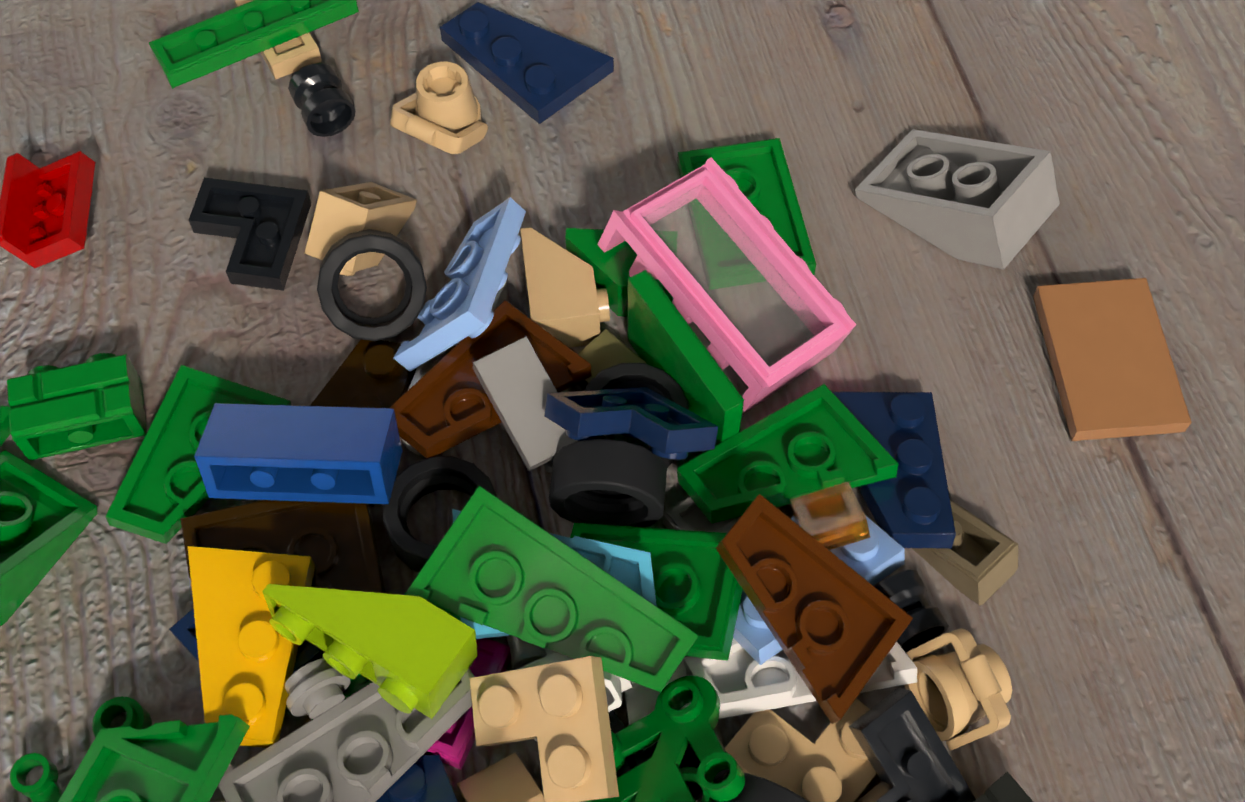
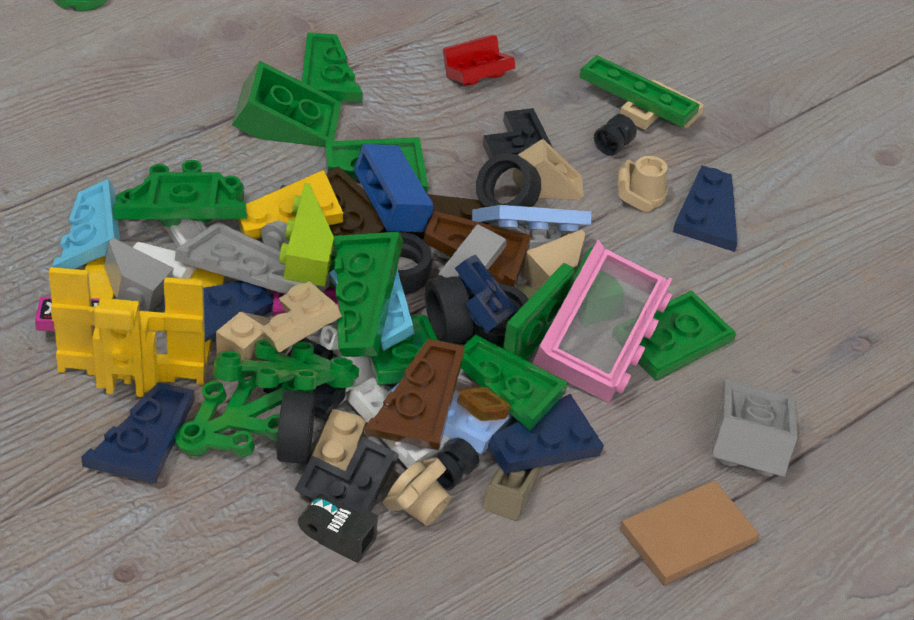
camera: 60 degrees right, 15 degrees down
green brick [7,353,147,461] -> none

